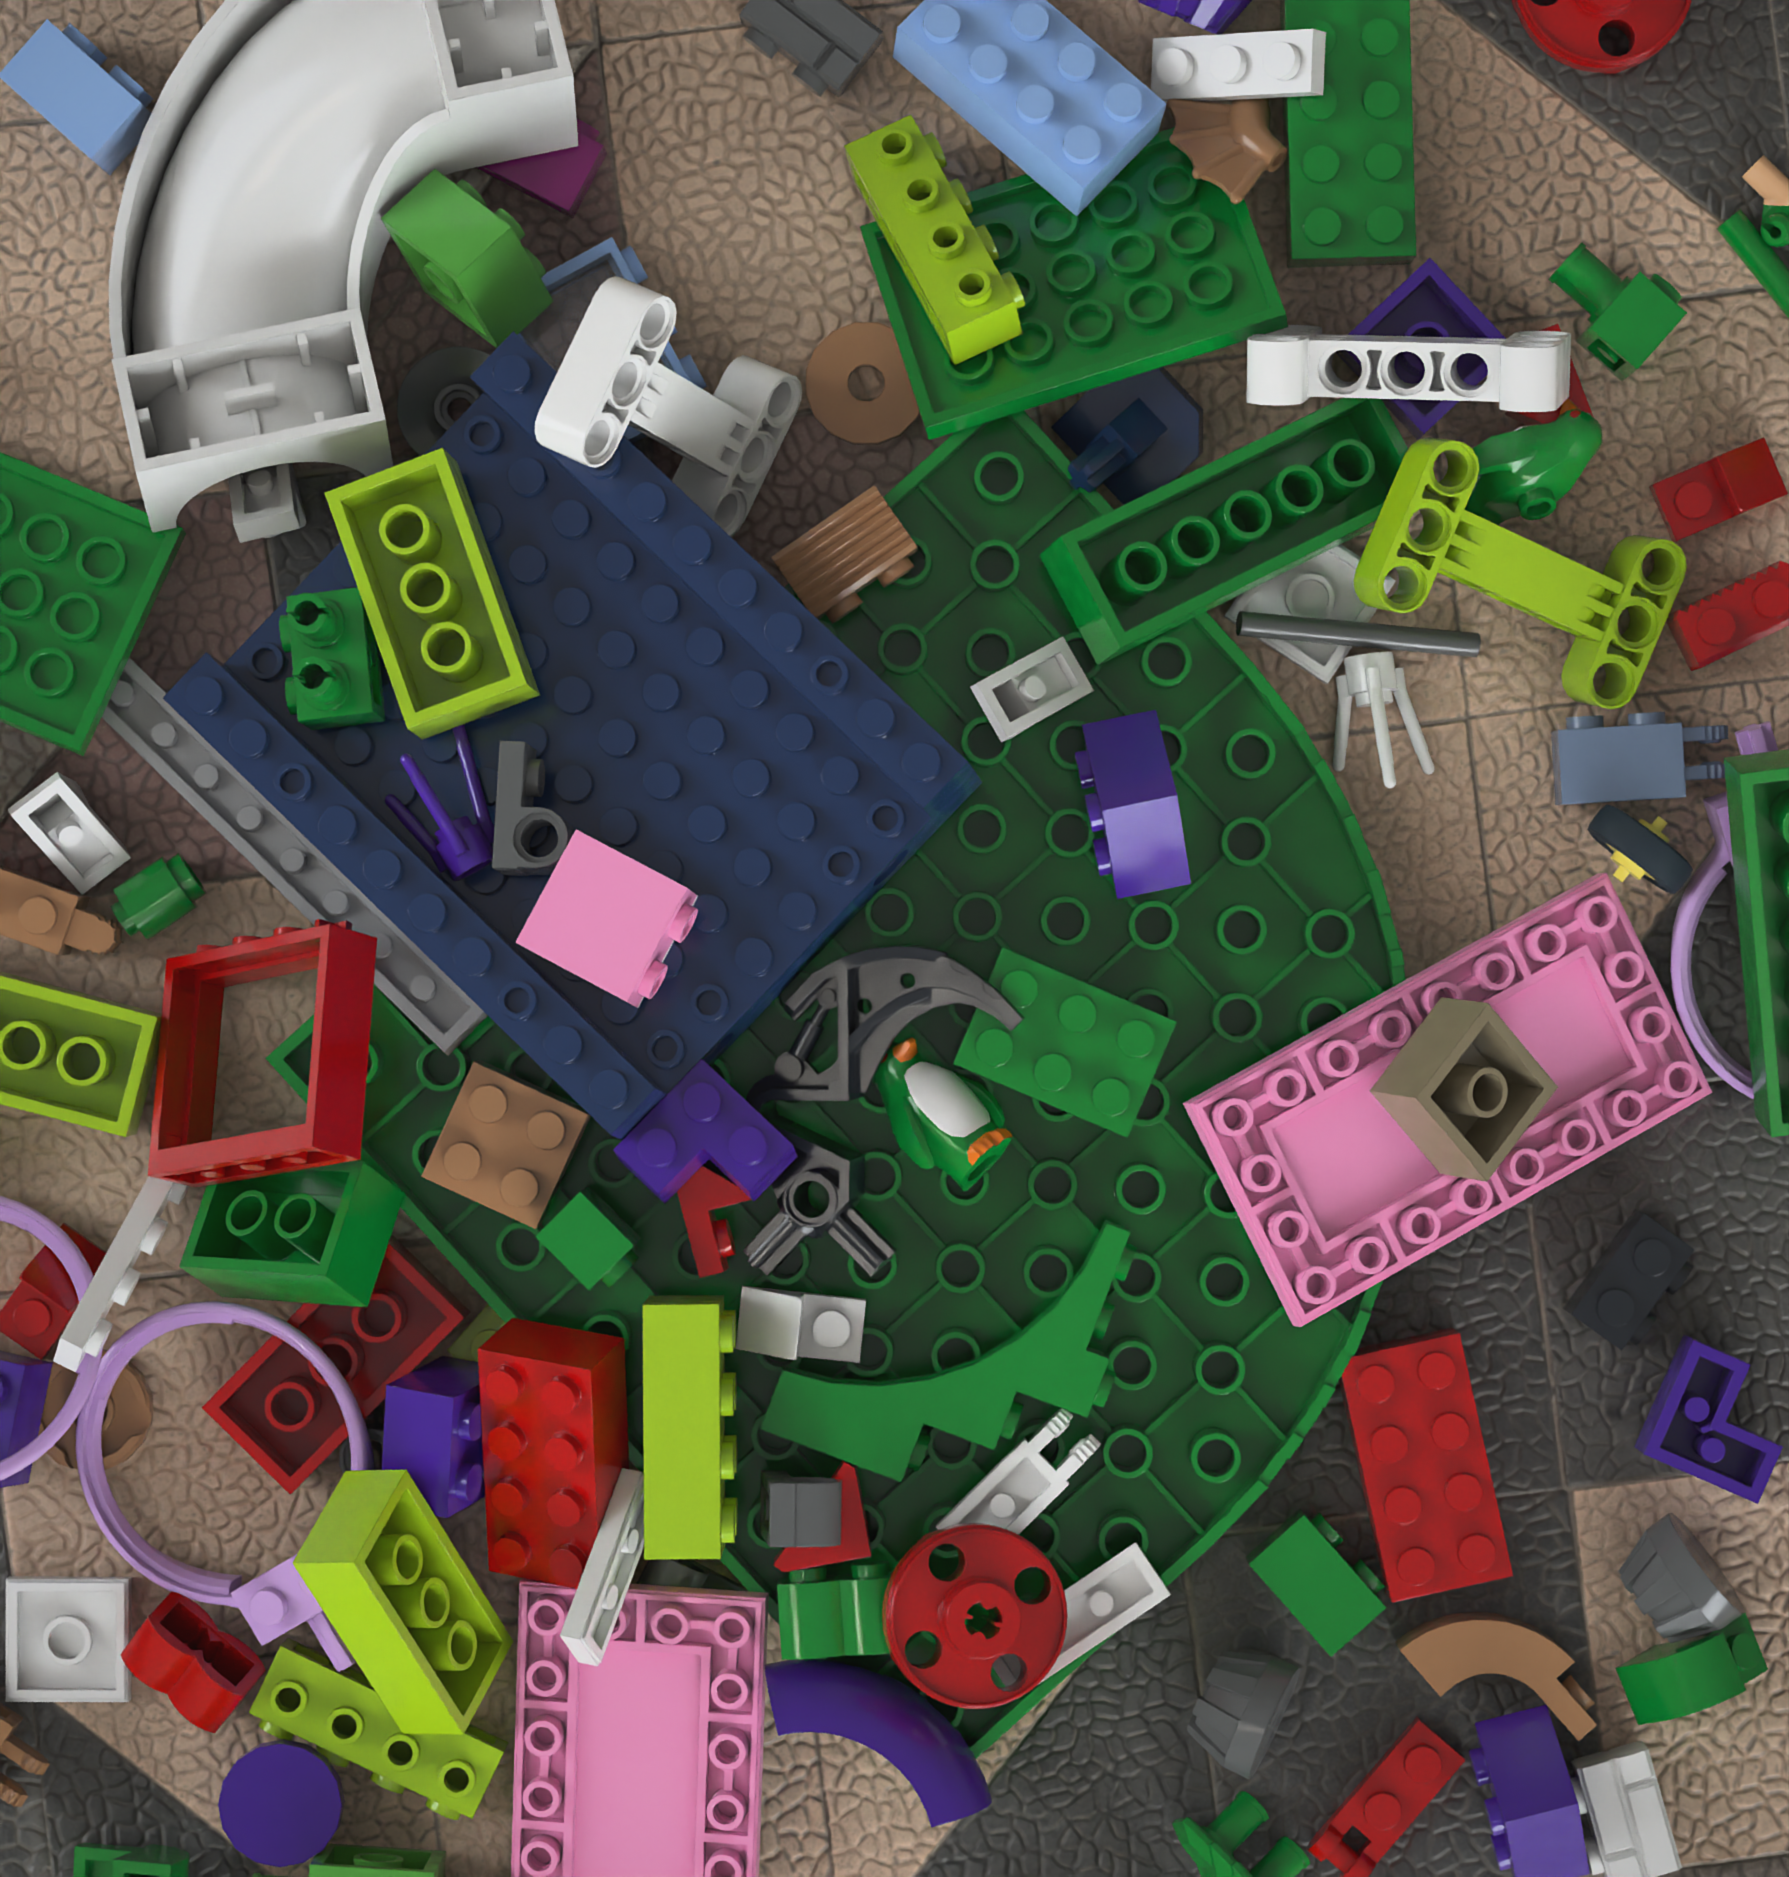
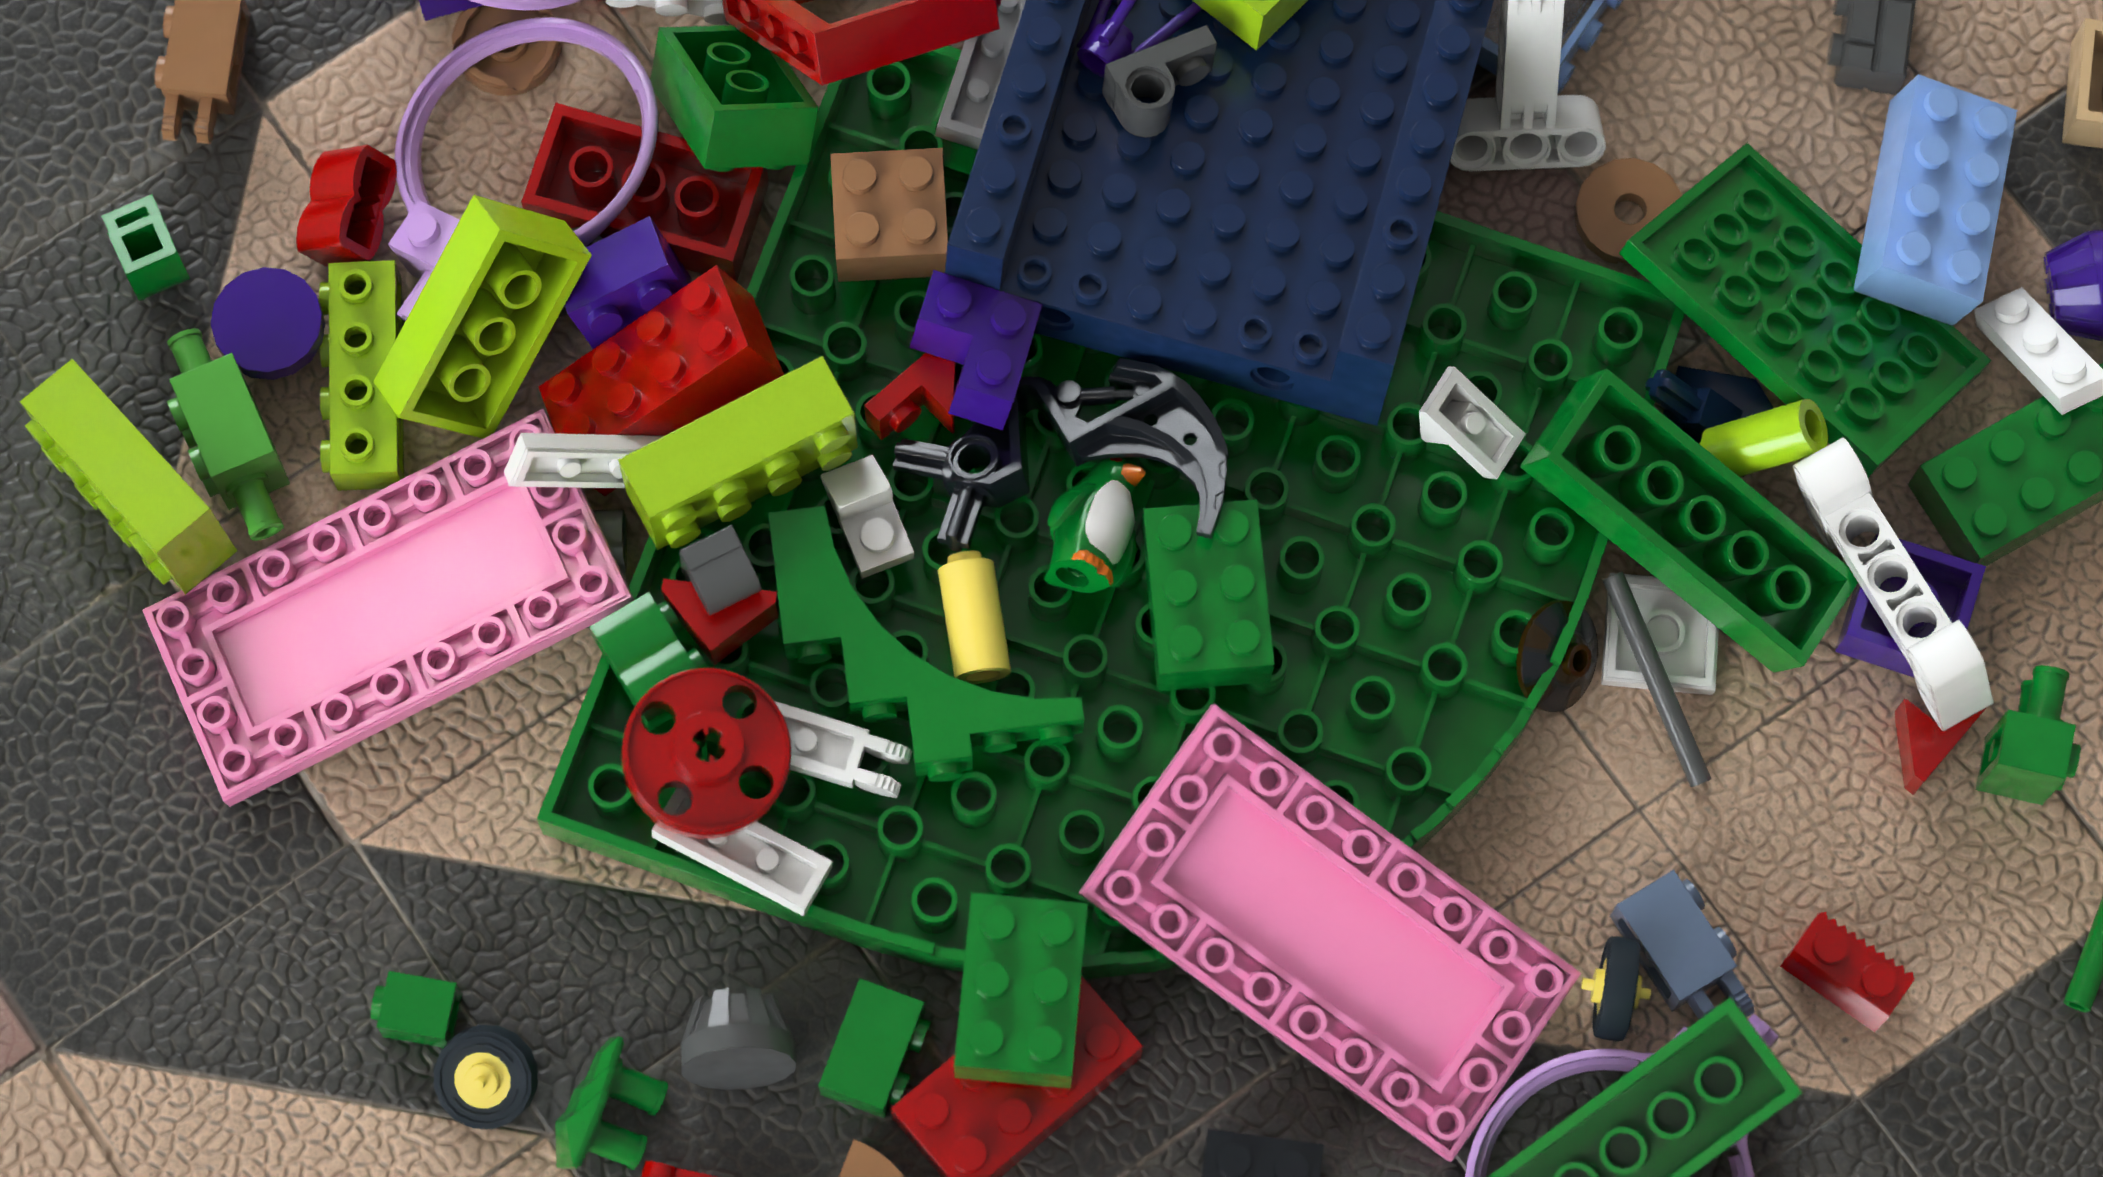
camera: 60 degrees right, 15 degrees down
white tile [6,1576,132,1702] -> none
bright pink piece [515,829,698,1008] -> none
green brick [535,1185,641,1290] -> none
dark purple brick [765,1659,992,1828] -> none
medium nougat brick [771,485,918,624] -> none
lime brick [844,115,1025,365] -> none
dark purple brick [1075,710,1191,899] -> none
medium nougat arm [1166,98,1288,204] -> none
white plant [1332,651,1435,789] -> none
lime beam [1353,437,1687,709] -> none
dark tan brick [1370,997,1558,1182] -> none
green animal [1465,399,1603,525] -> none
red slope [1649,437,1788,542] -> none
none -> light yellow brick [938,551,1011,684]
none -> green brick [954,892,1088,1089]
none -> dish [1516,600,1598,712]
none -> lime brick [1699,399,1828,477]

